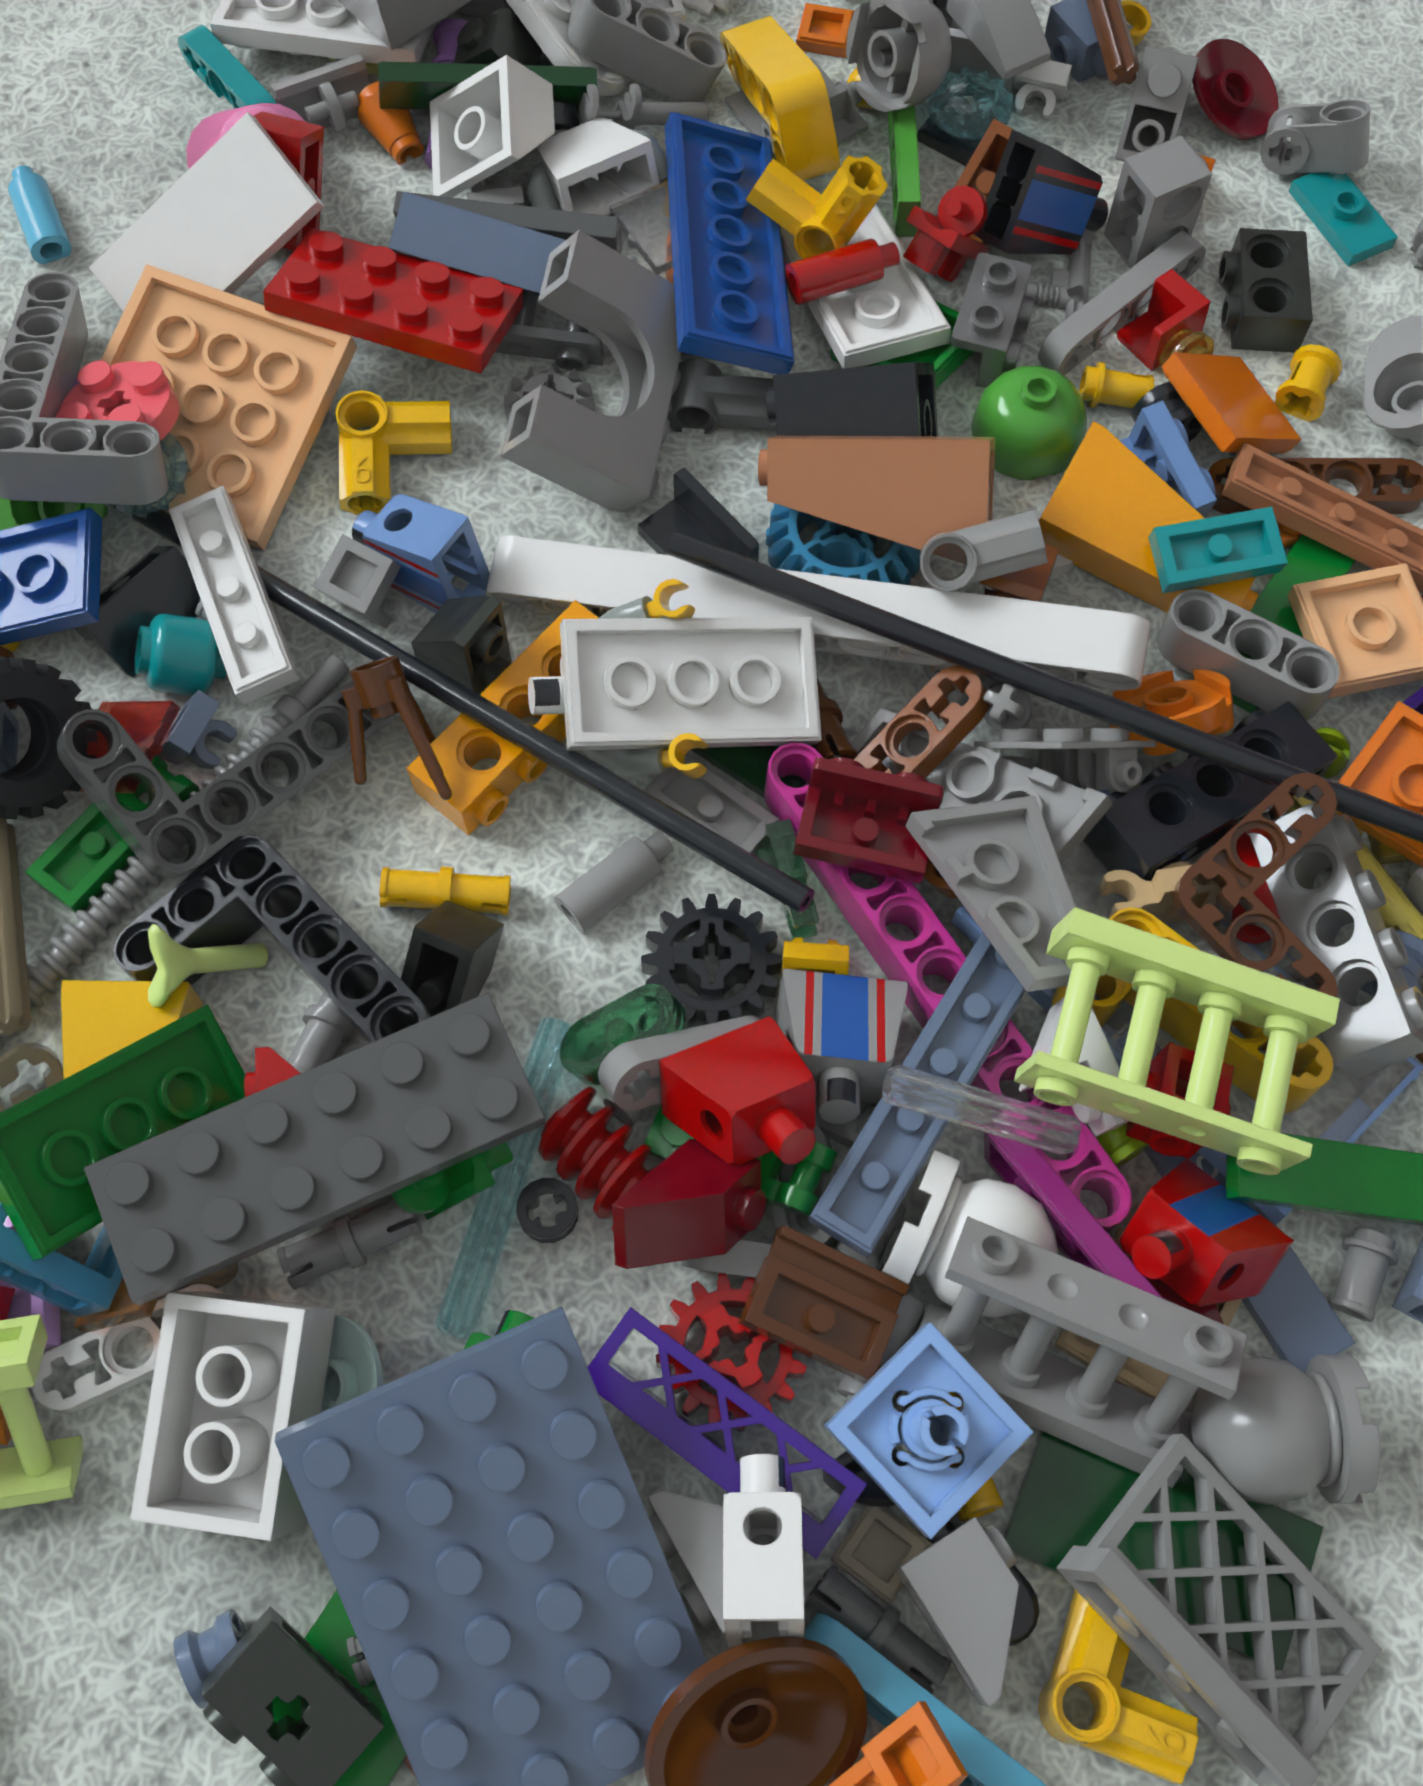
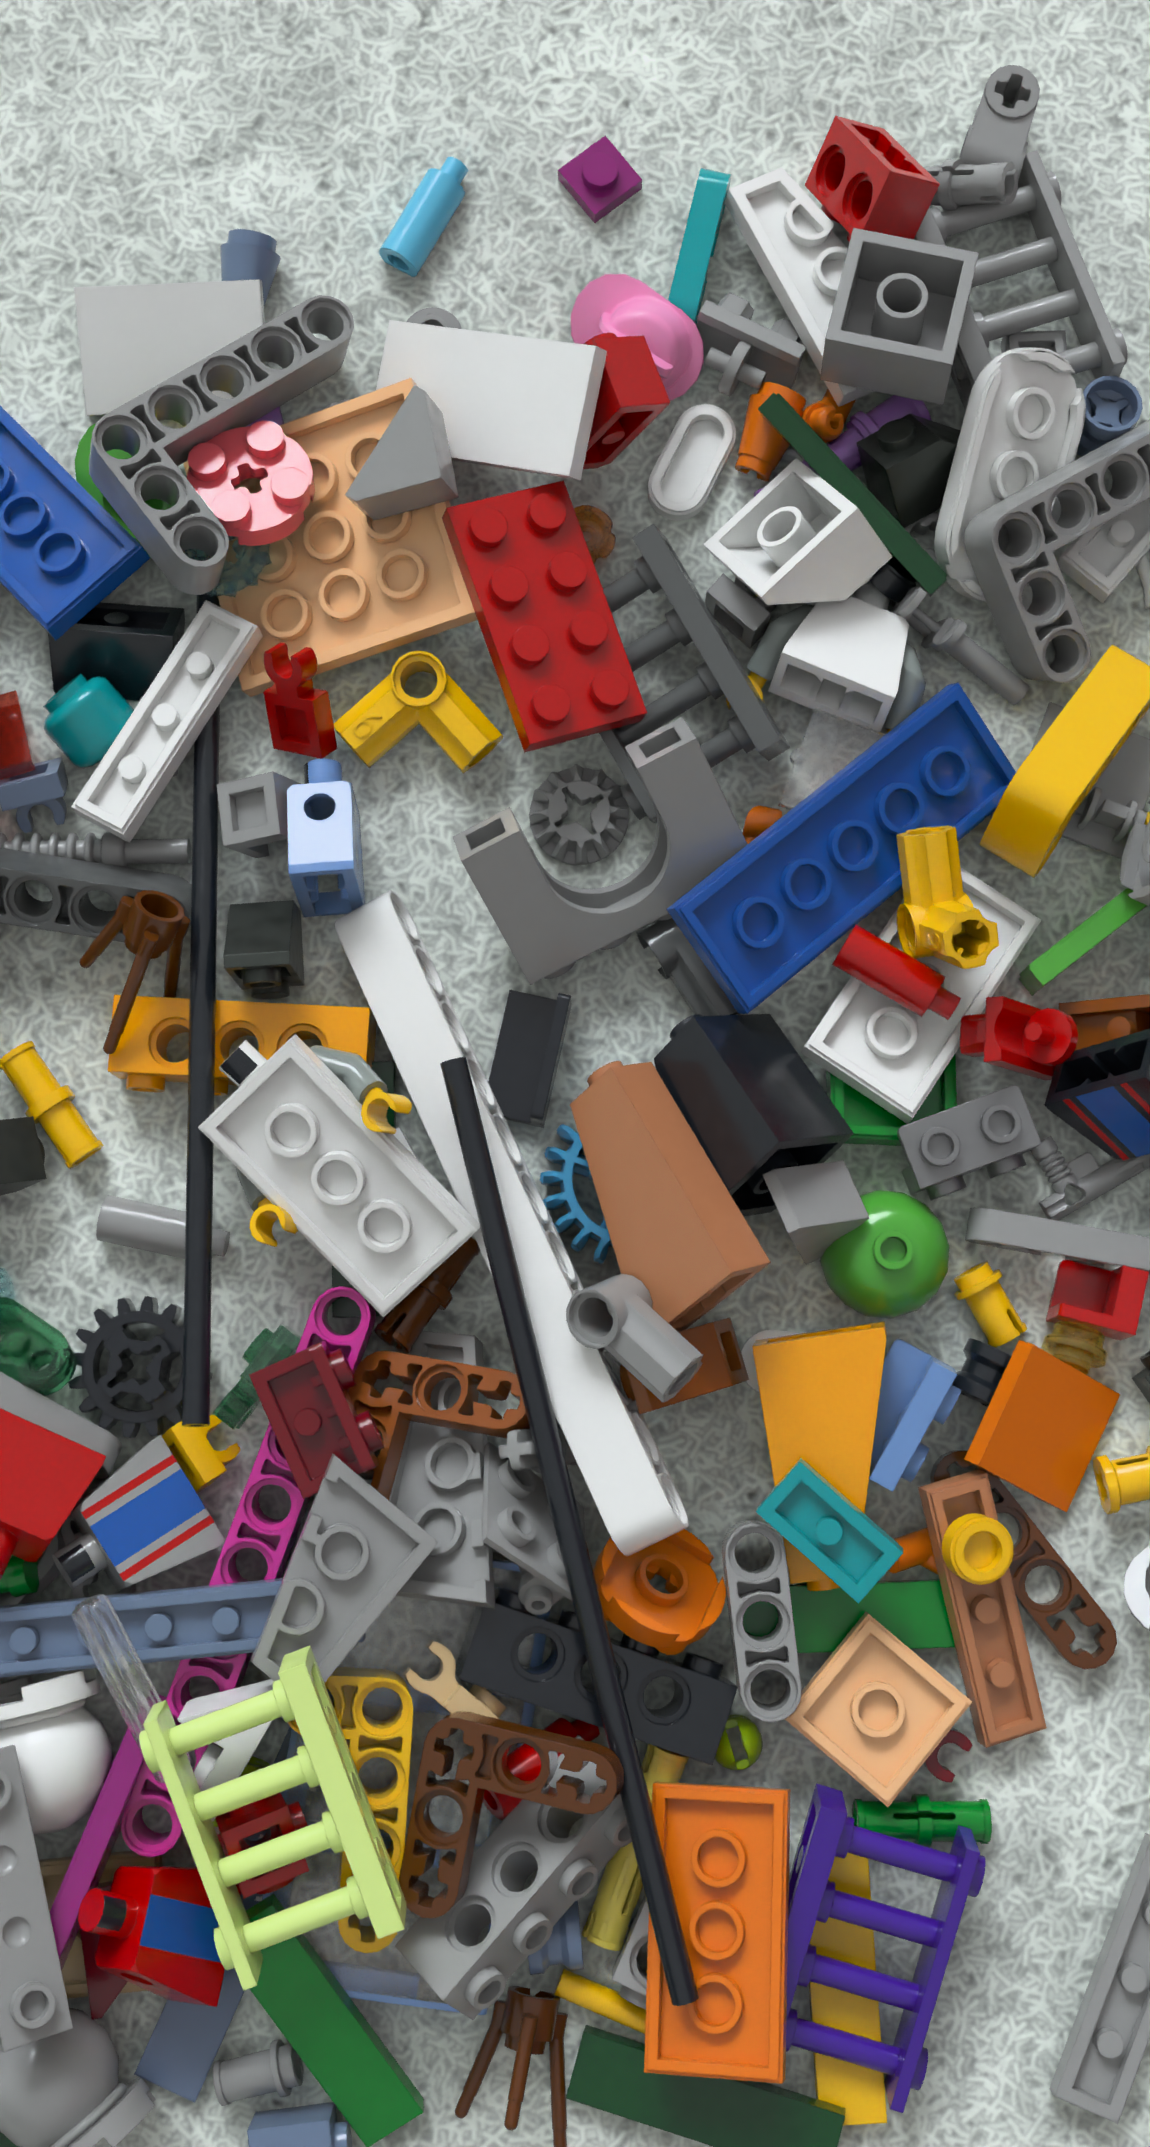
camera: 55 degrees right, 15 degrees up
sand blue tile [388,191,565,296] -> none
light grey plate [644,753,779,856] -> none
none -> red plate [263,642,337,759]
none -> light grey slope [345,385,459,520]
none -> magenta plate [558,135,642,223]
none -> white tile [648,404,736,521]
none -> light grey slope [762,1160,870,1265]
none -> yellow tile [942,1513,1013,1585]

